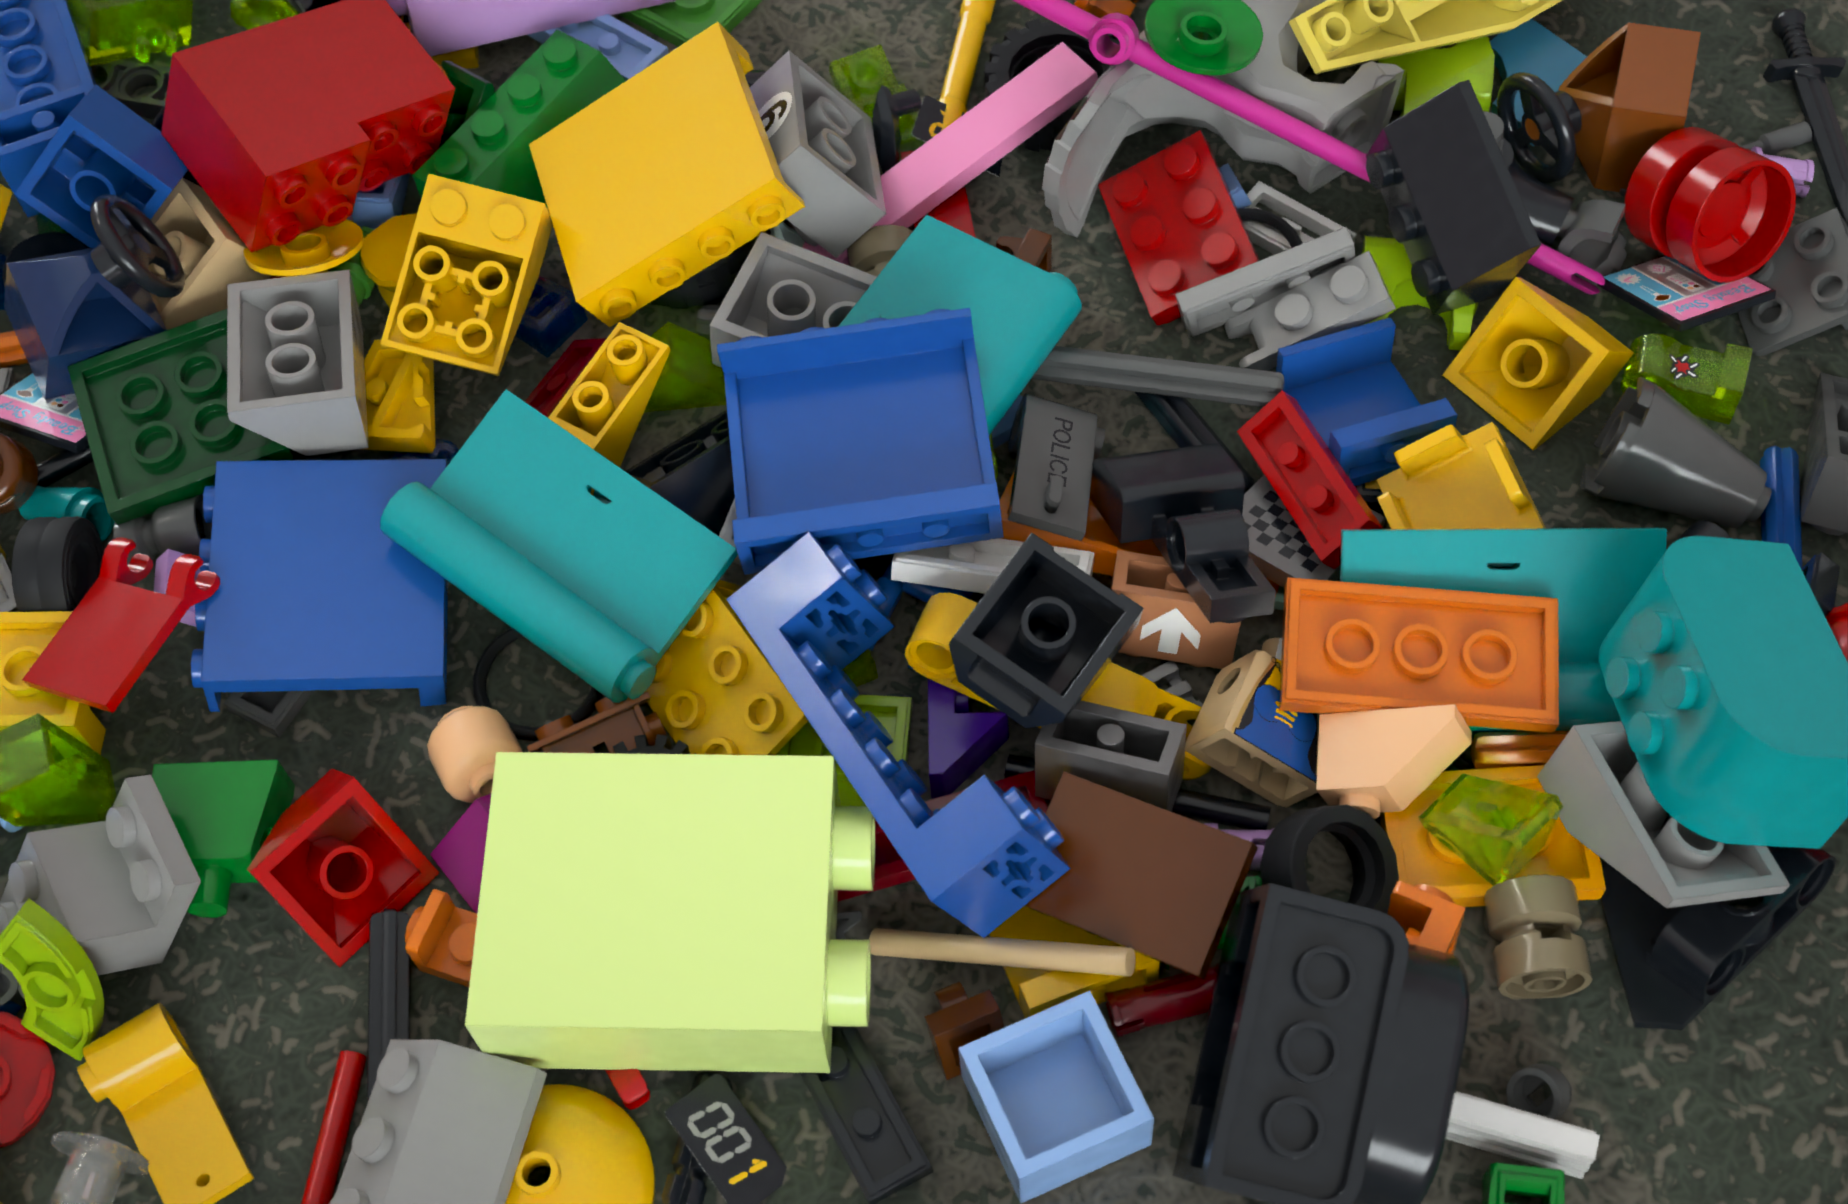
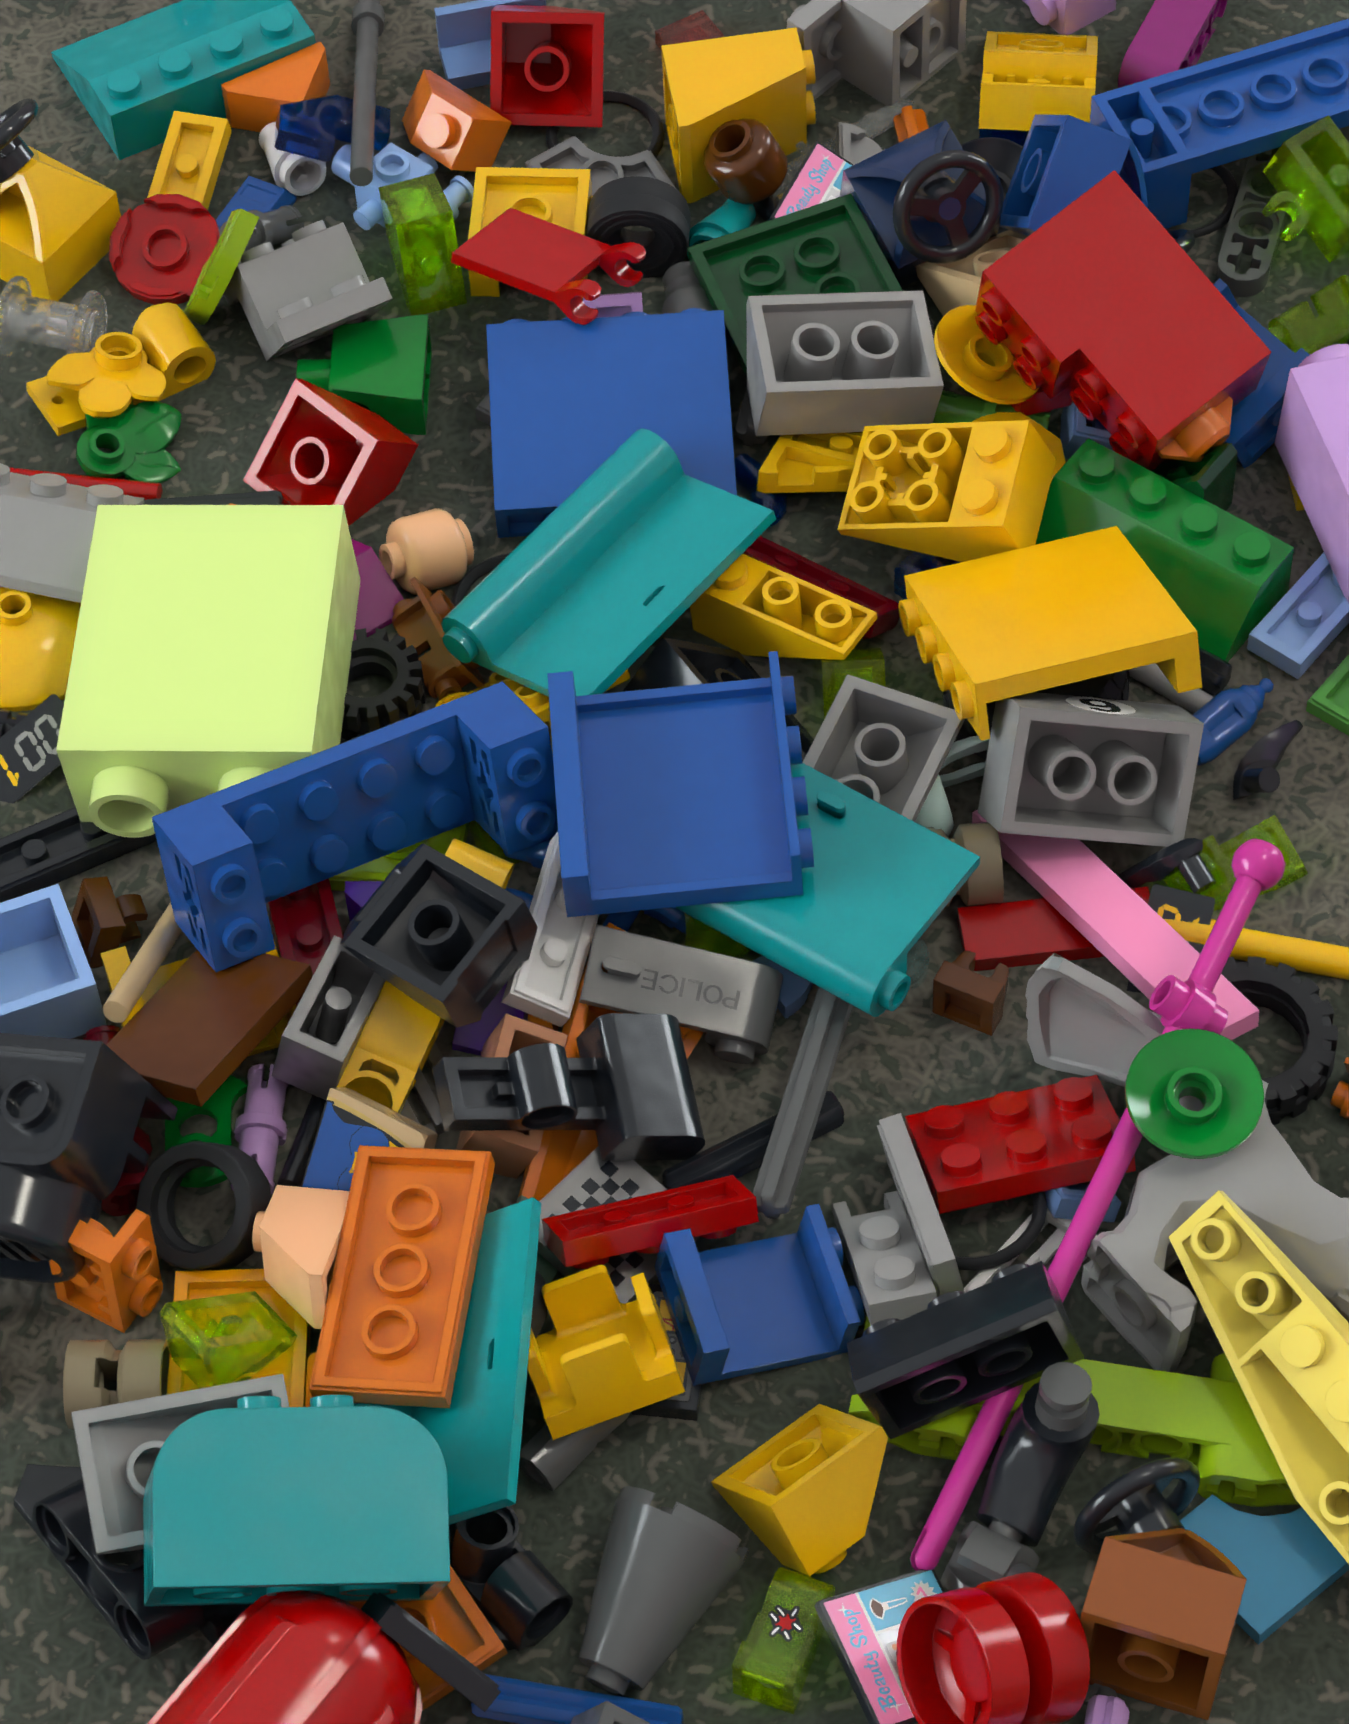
camera: 90 degrees right, 5 degrees down
none -> yellow plate [47,332,167,418]
none -> green plate [76,401,182,483]

